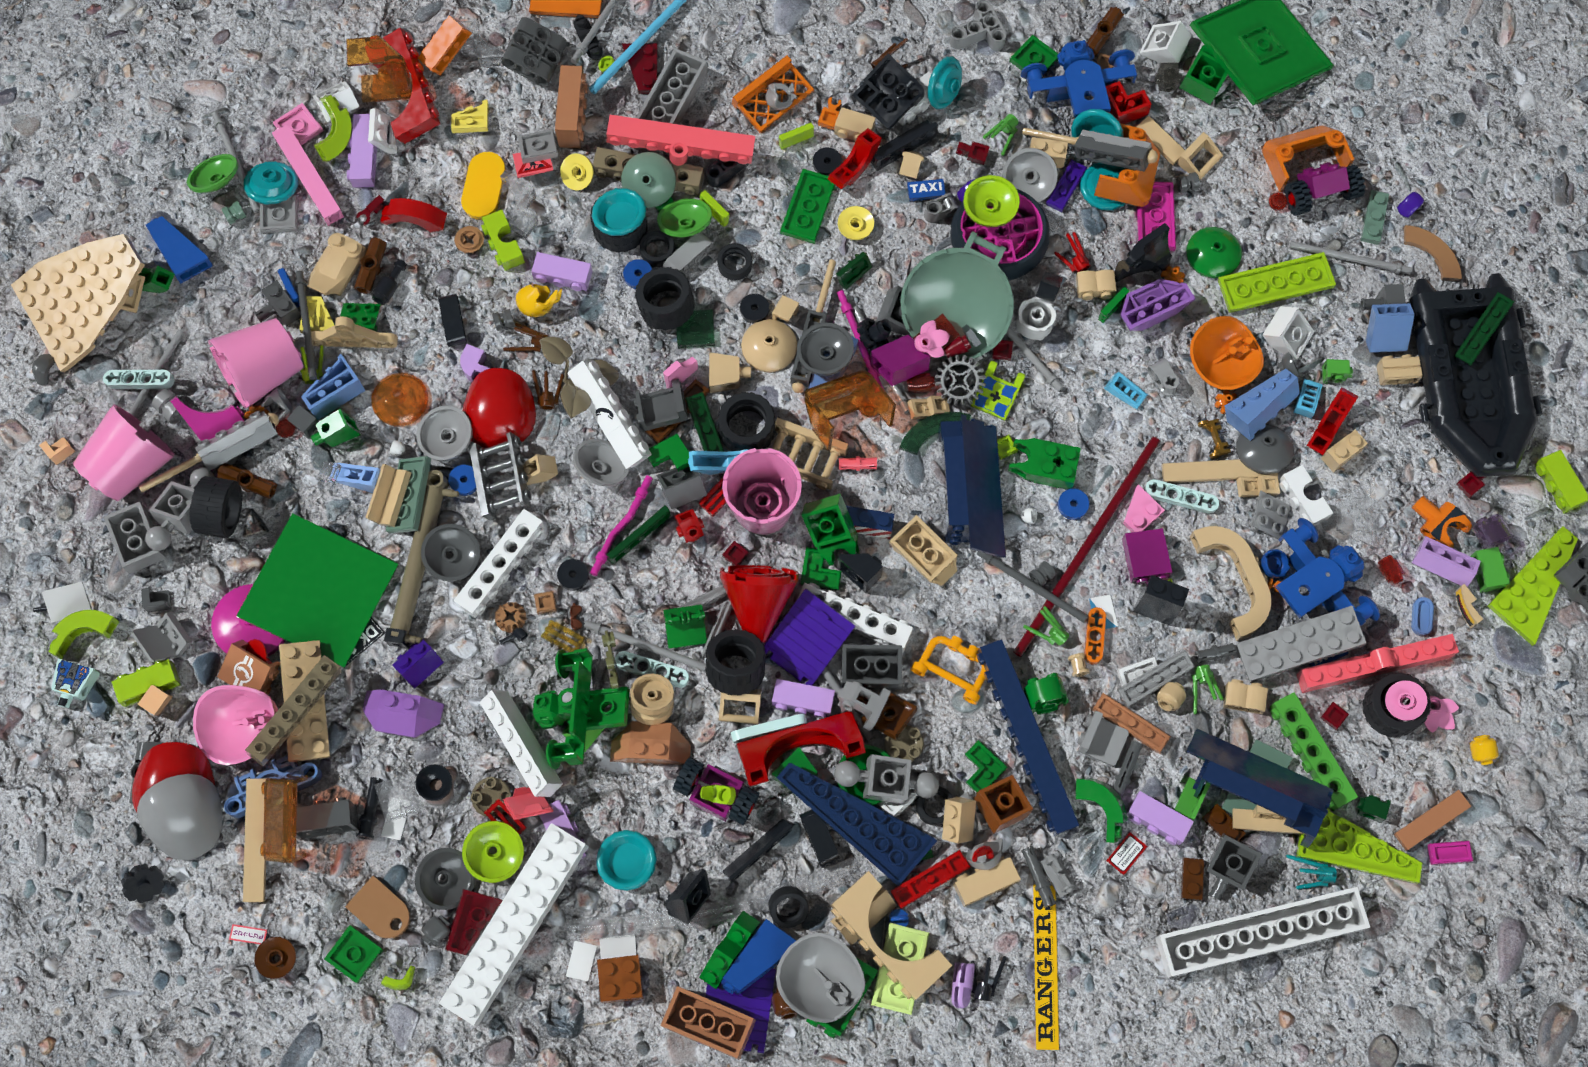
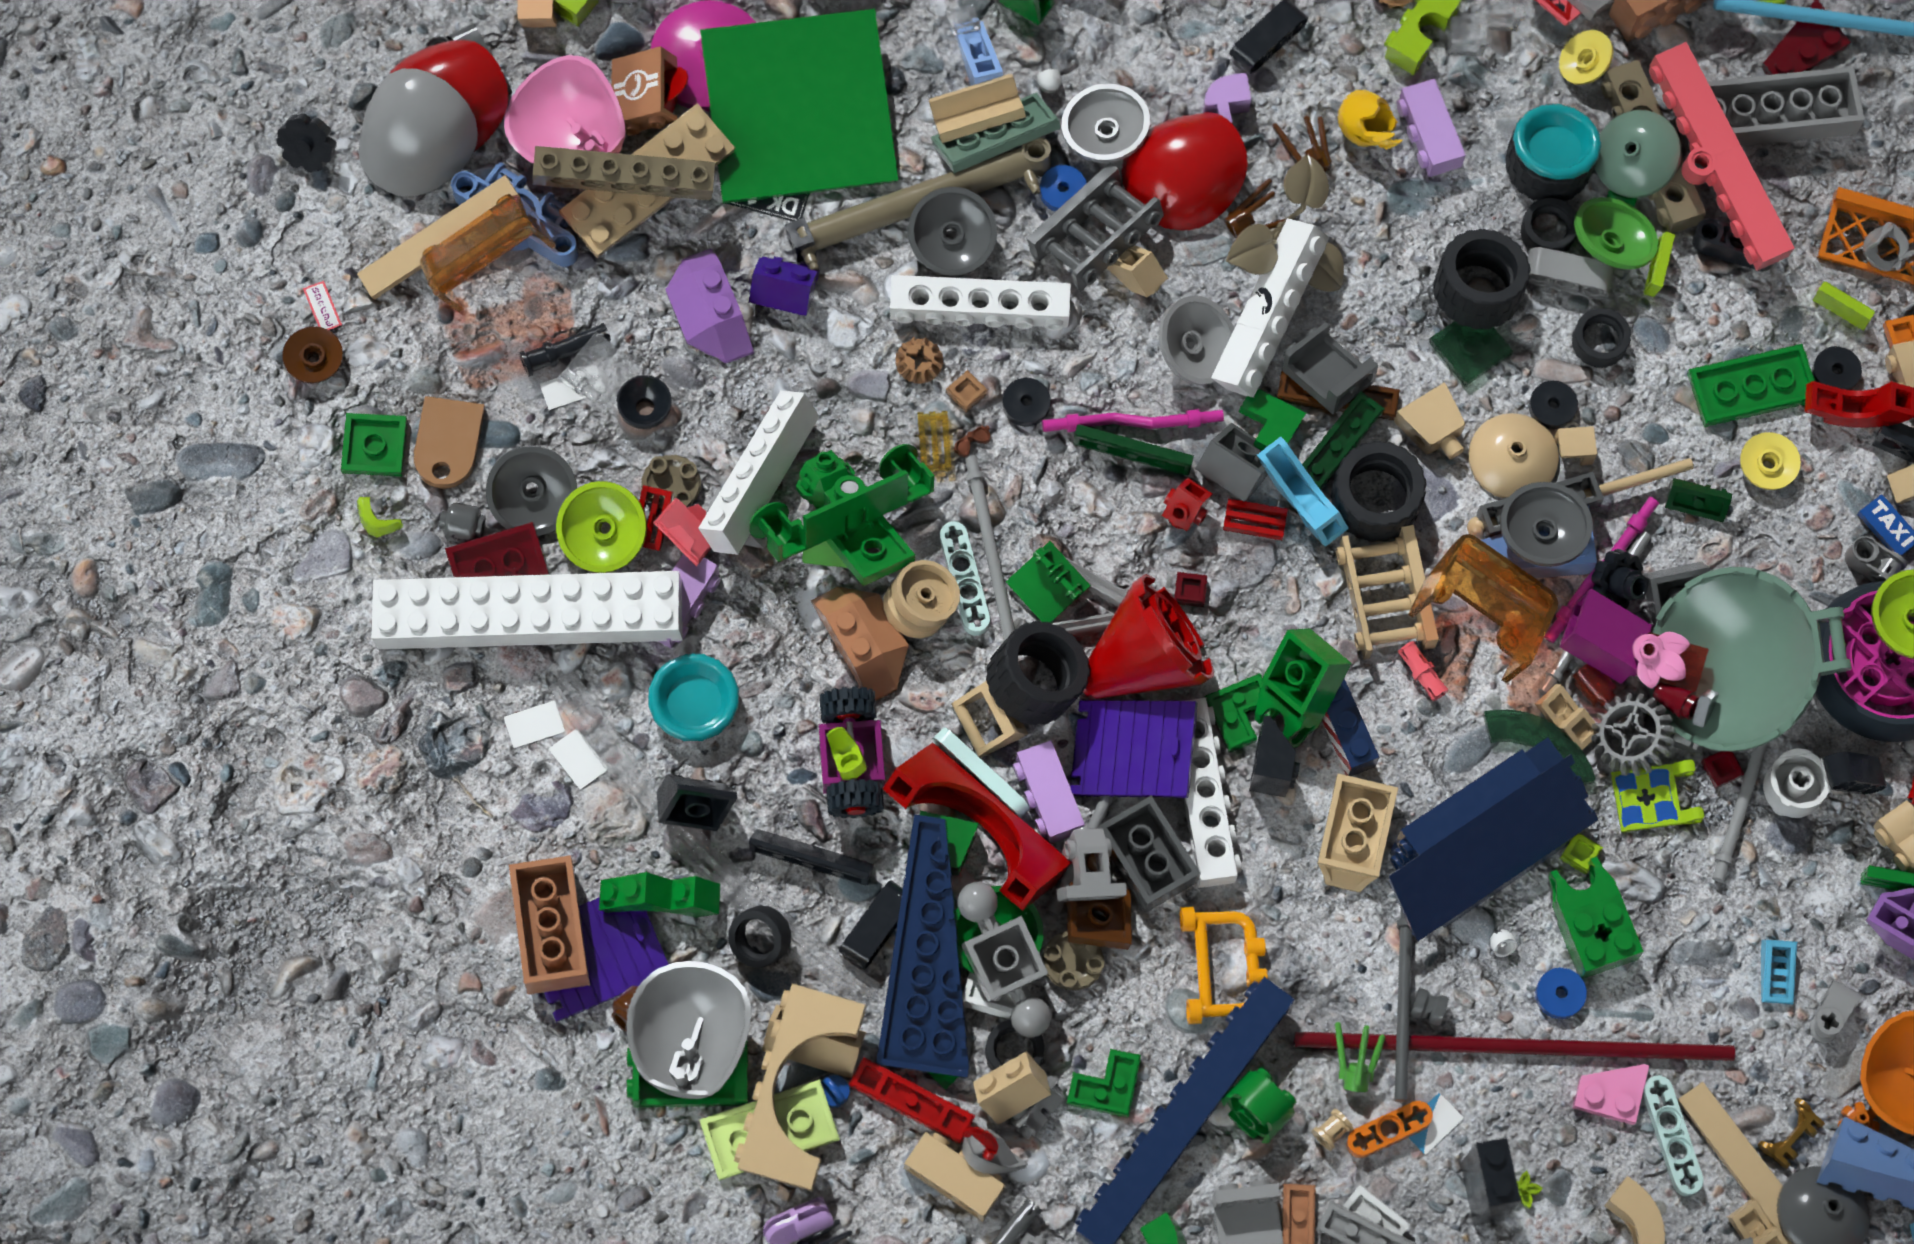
camera: 55 degrees right, 0 degrees up
dark grey brick [287,797,359,840] -> none
clear orange dish [371,373,429,426] -> none
dark grey wheel [492,309,515,331] -> none
black hand [499,628,528,645] -> none
dark orange brick [597,955,644,1004] -> none
olive plant [602,630,619,689] -> none
blue piece [623,259,652,289] -> none
bright pink tile [663,357,699,388] -> none
blue slope [721,919,796,995] -> none
bright pink cone [723,448,802,535] -> none
dark orange brick [973,775,1033,834] -> none
magenta brick [1122,528,1172,585] -> none

